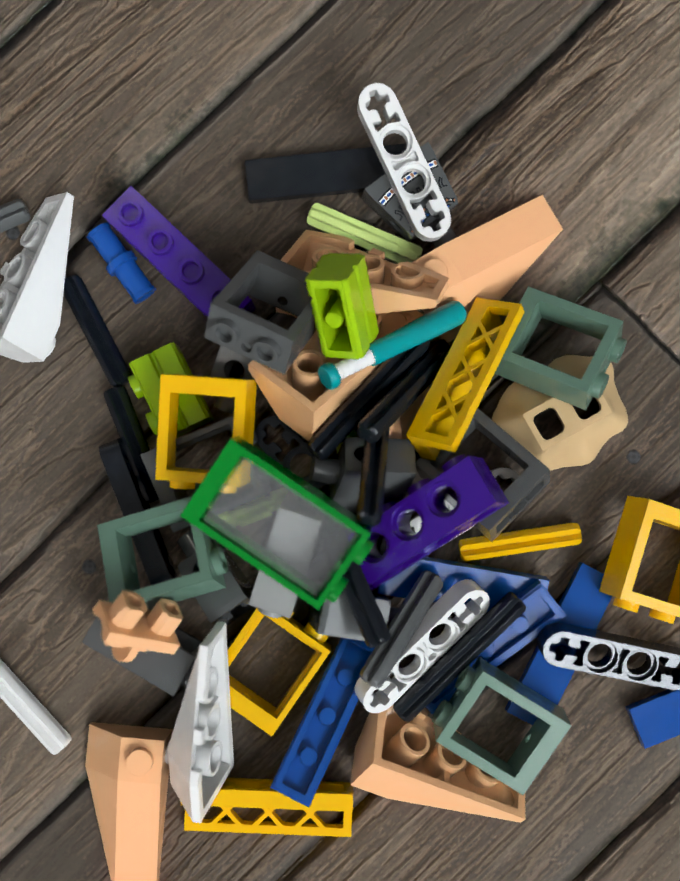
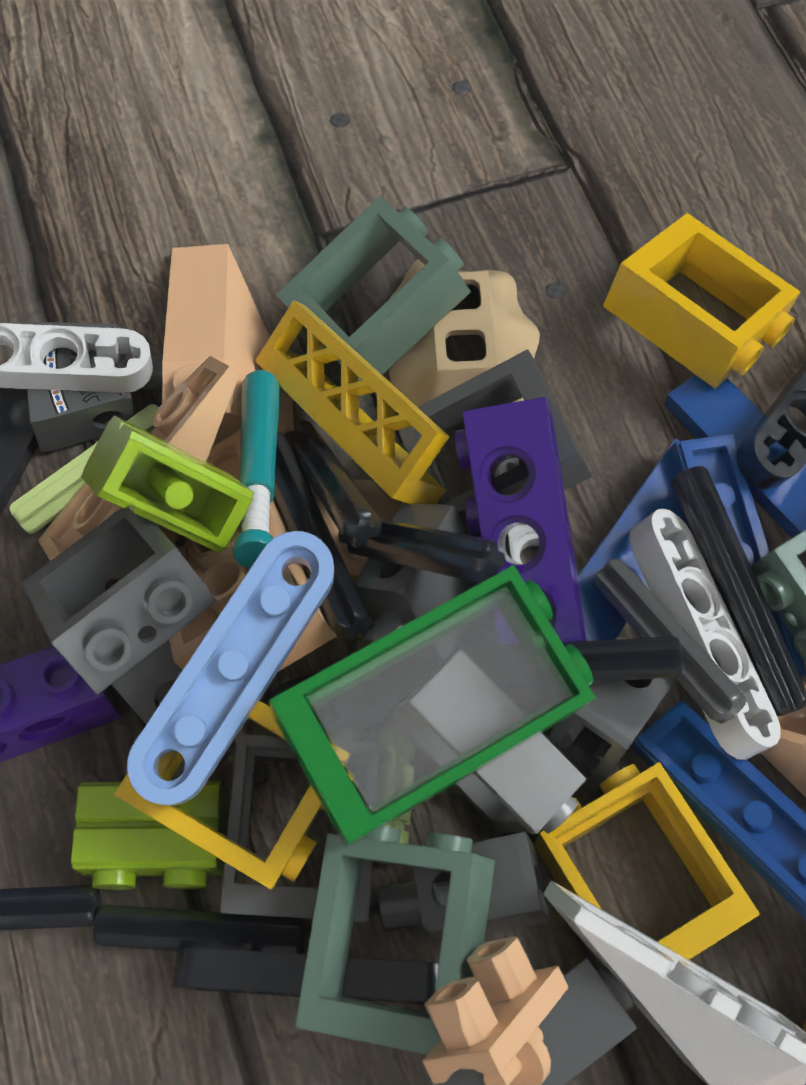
camera: 70 degrees left, 20 degrees down
yellow axle [458,522,582,562] -> none
none -> light blue plate [127,531,334,806]

